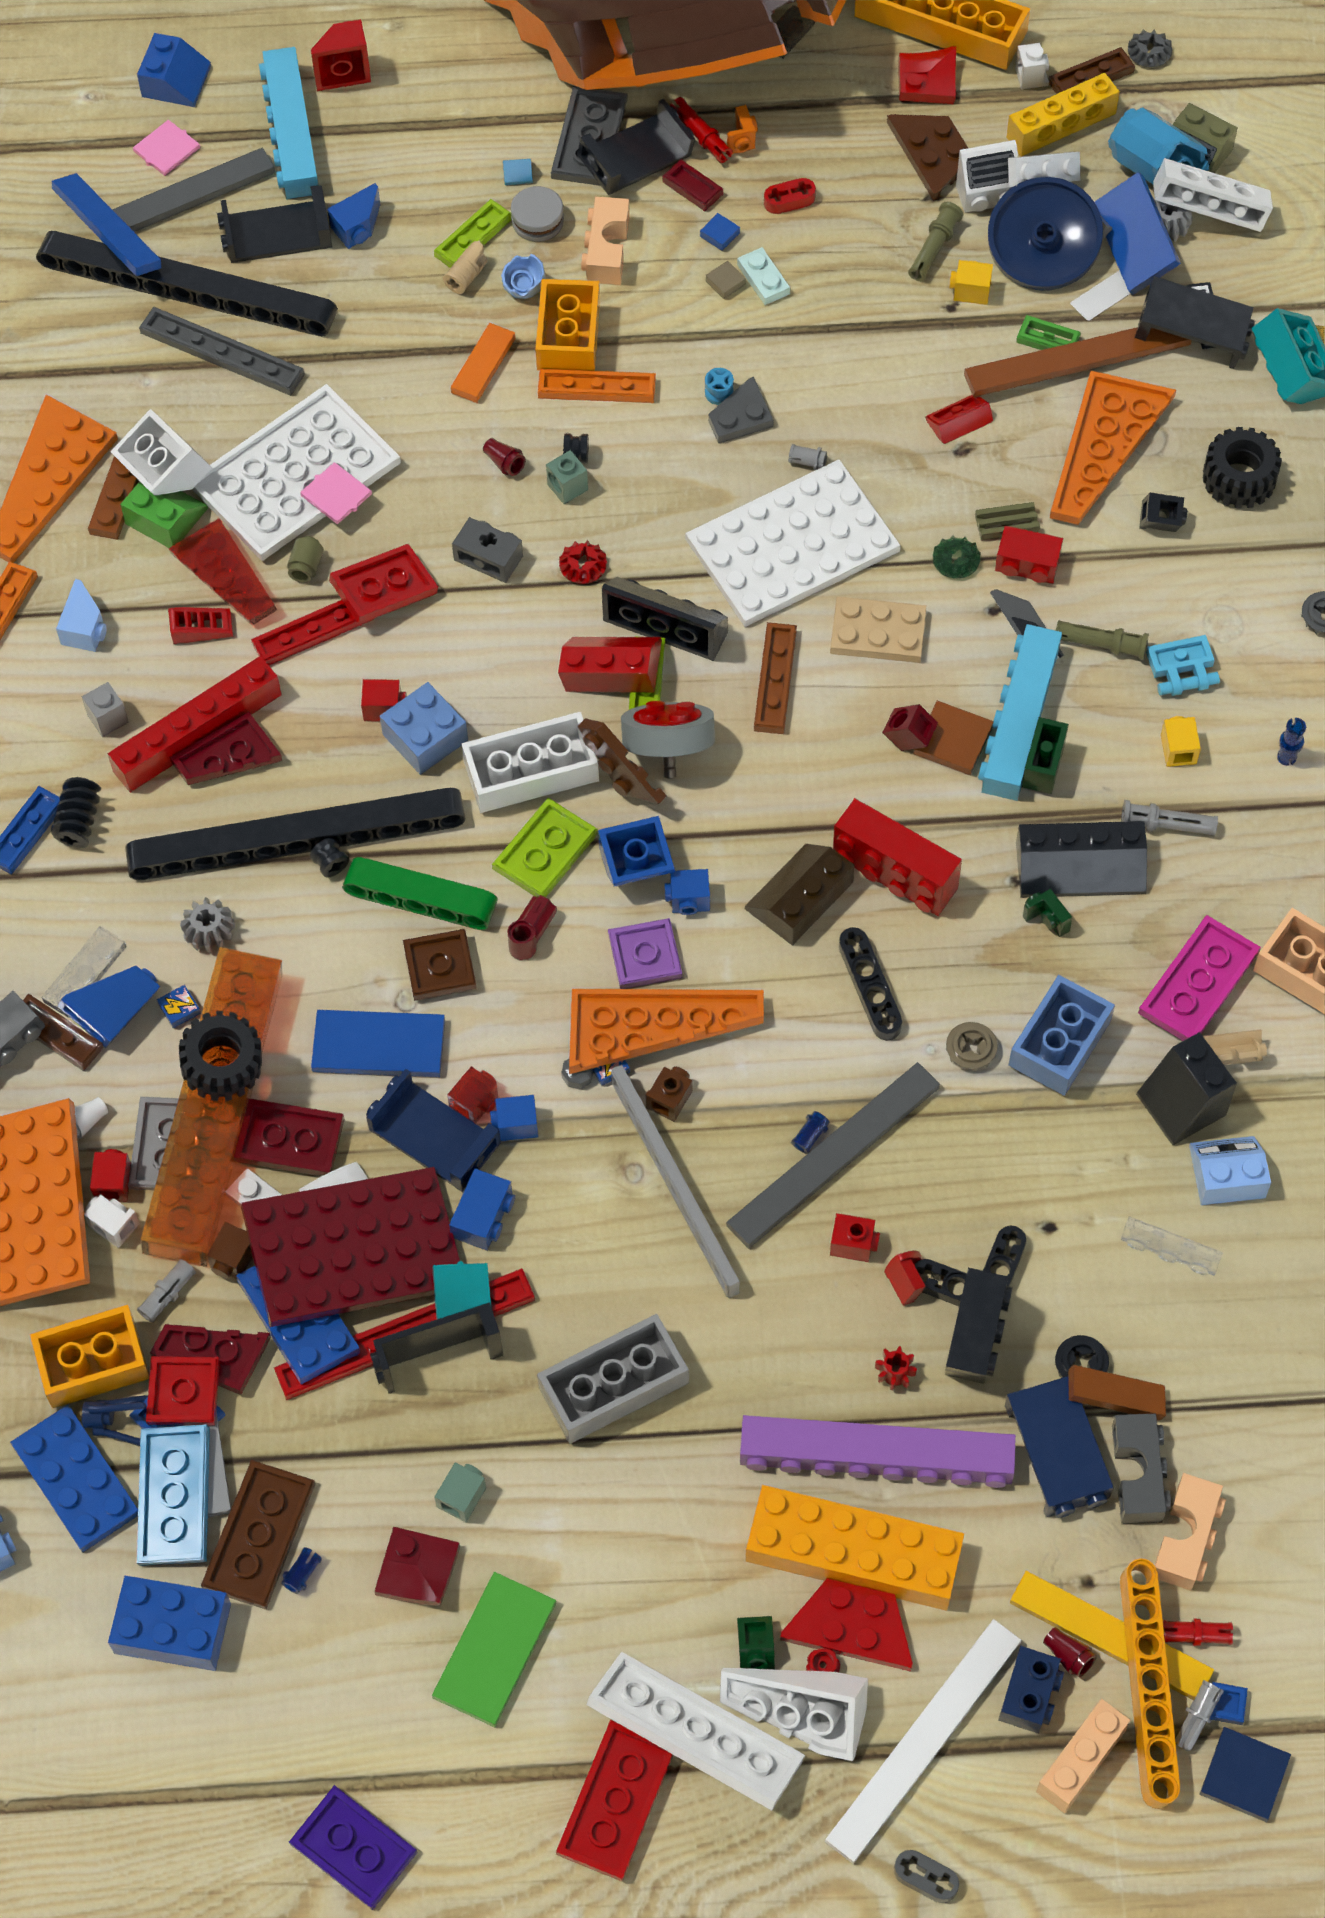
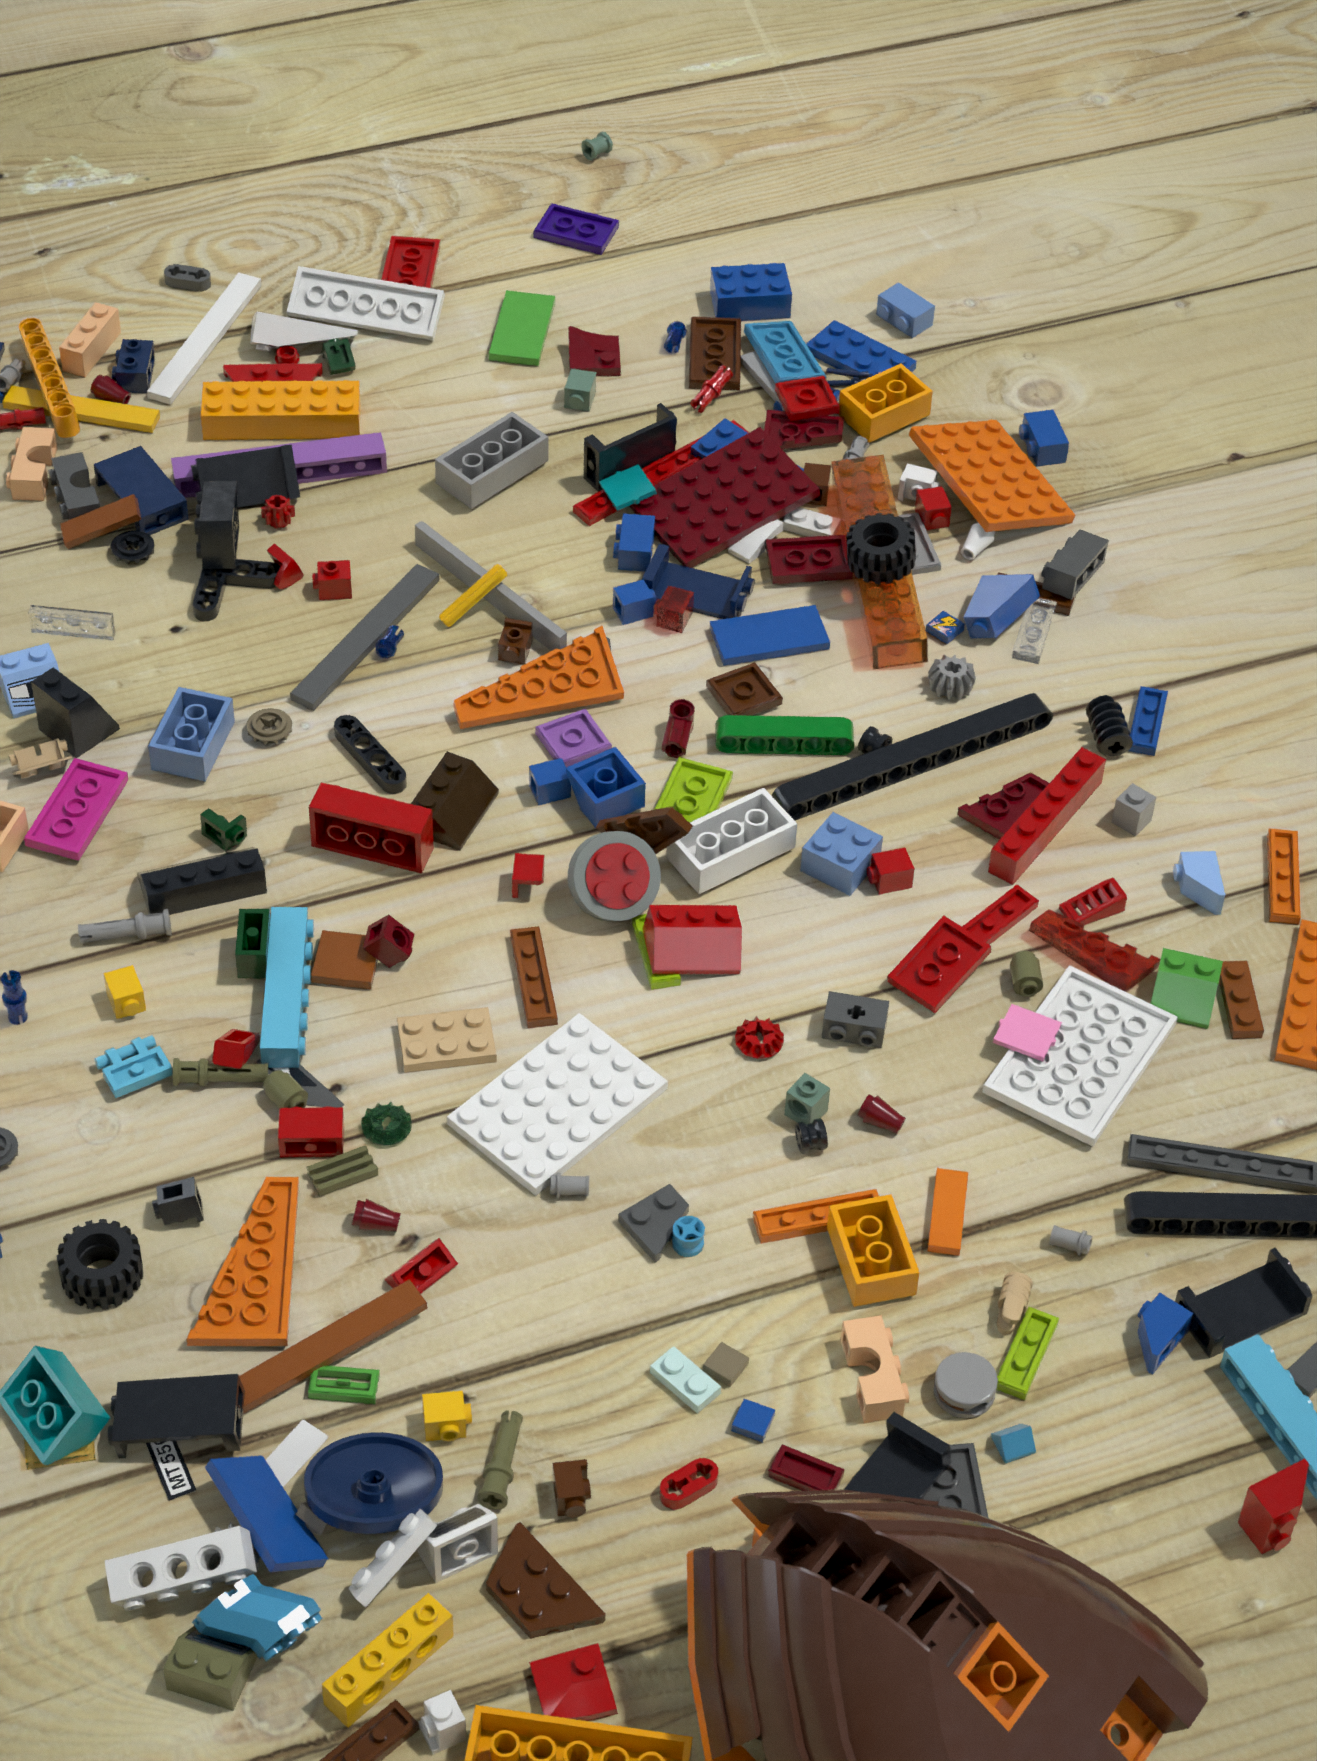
camera: 160 degrees right, 15 degrees down
white slope [110,409,212,496] -> none
light blue hair [501,254,545,299] -> none
black slope [601,577,728,661] -> none
none -> black panel [191,444,300,507]
none -> red slope [212,1029,261,1069]
none -> olive brick [263,1070,308,1109]
none -> dark red cone [352,1198,401,1232]
none -> yellow axle [439,564,508,627]
none -> red panel [512,853,545,898]
none -> reddish brown brick [552,1459,591,1517]
none -> red pin [690,365,733,413]
none -> light grey pin [1049,1225,1092,1256]

